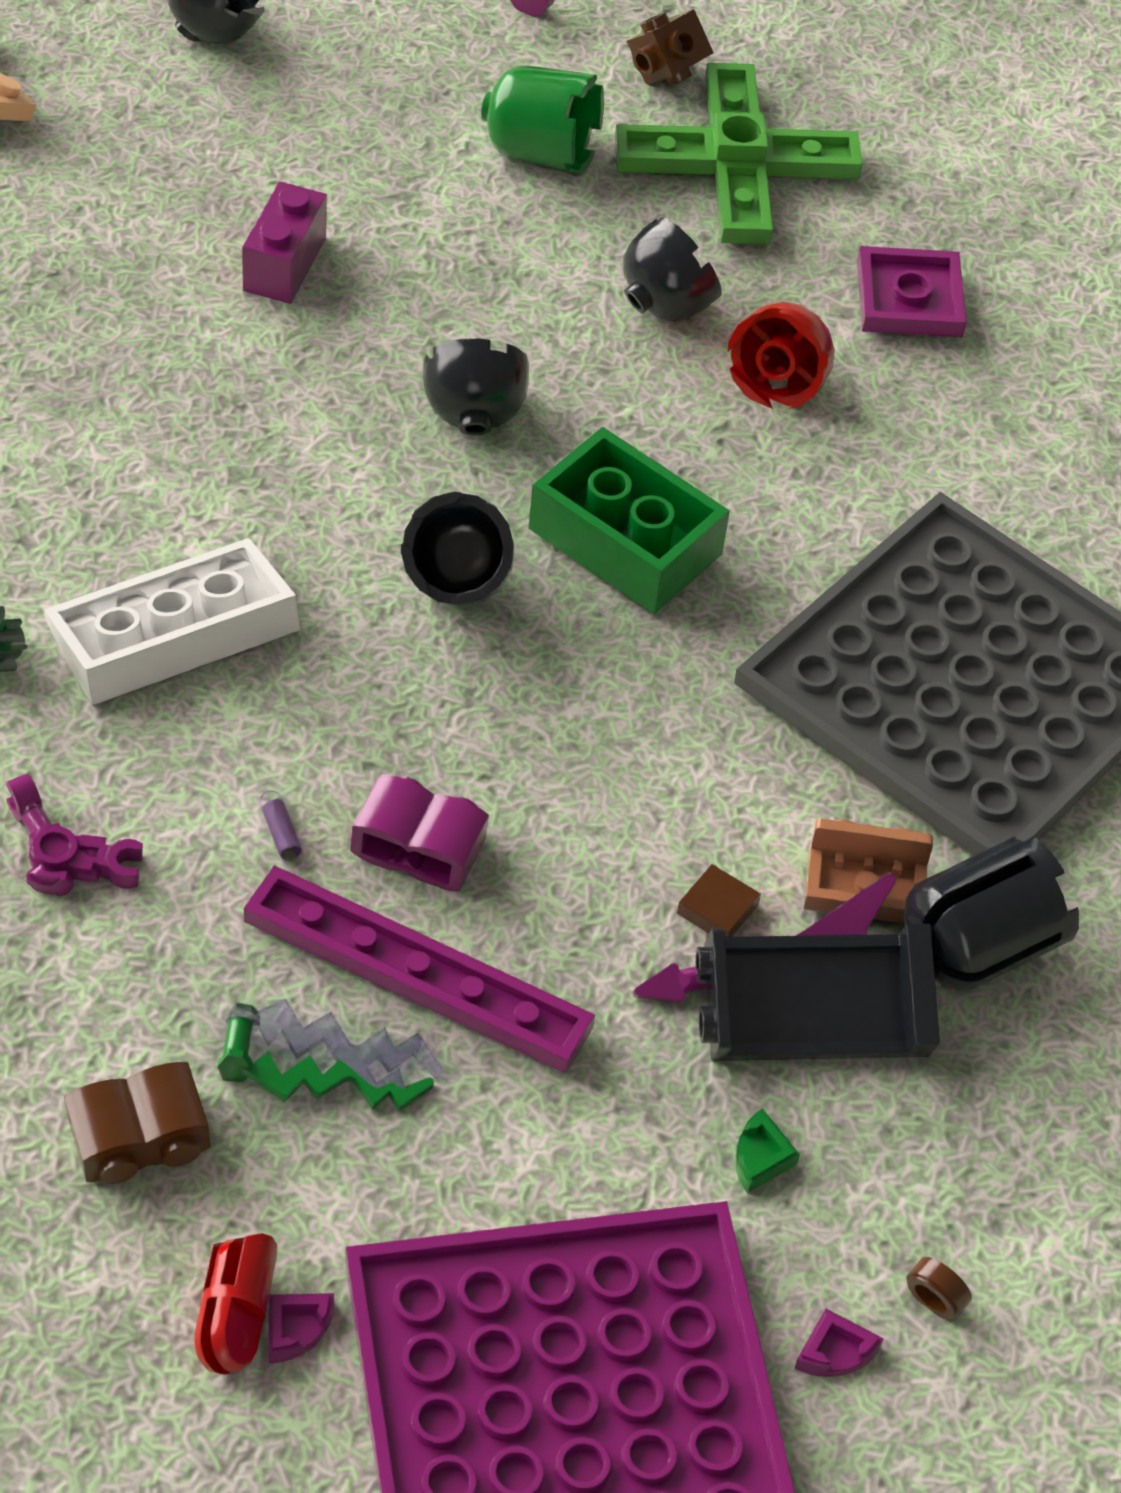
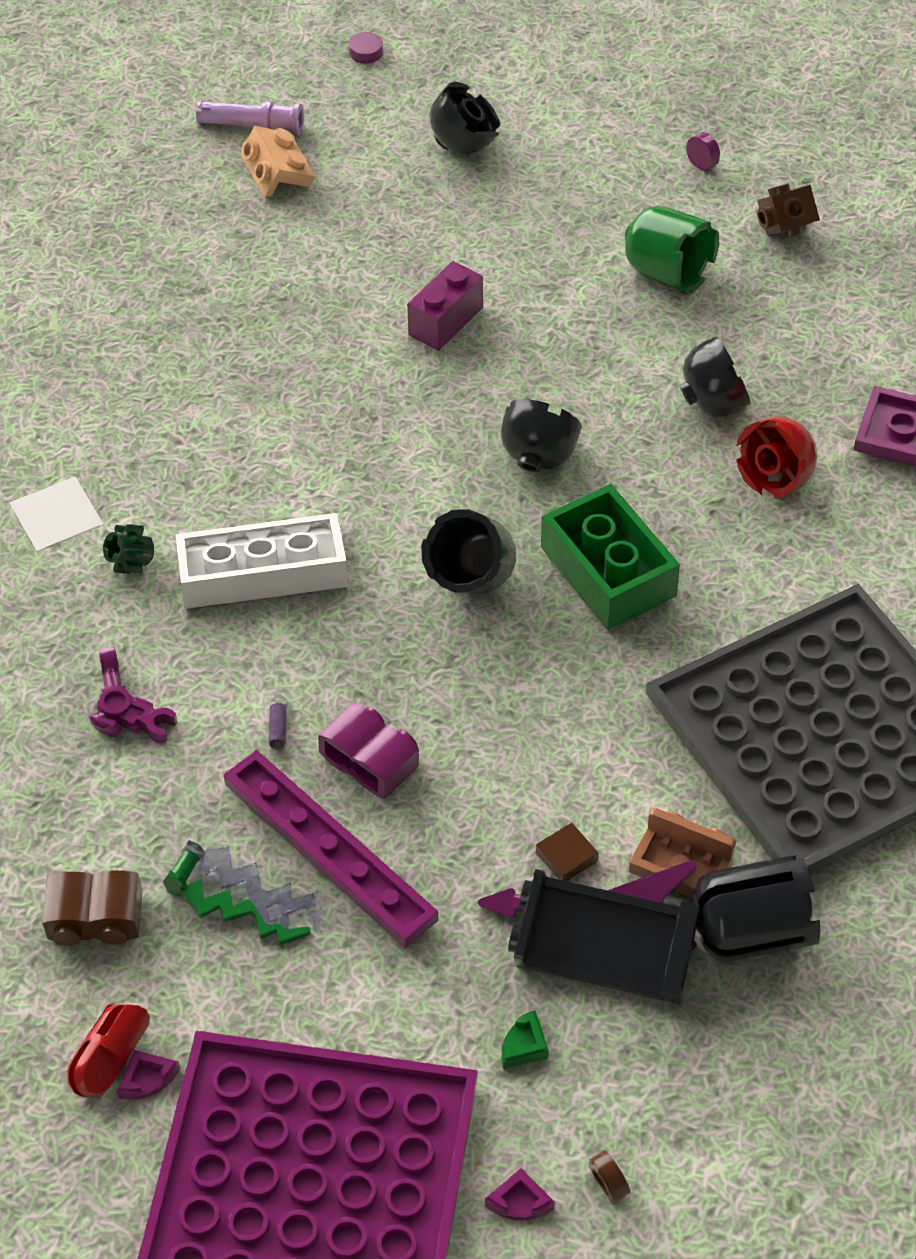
camera: 25 degrees right, 0 degrees up
bright green piece [615,63,863,245] -> none

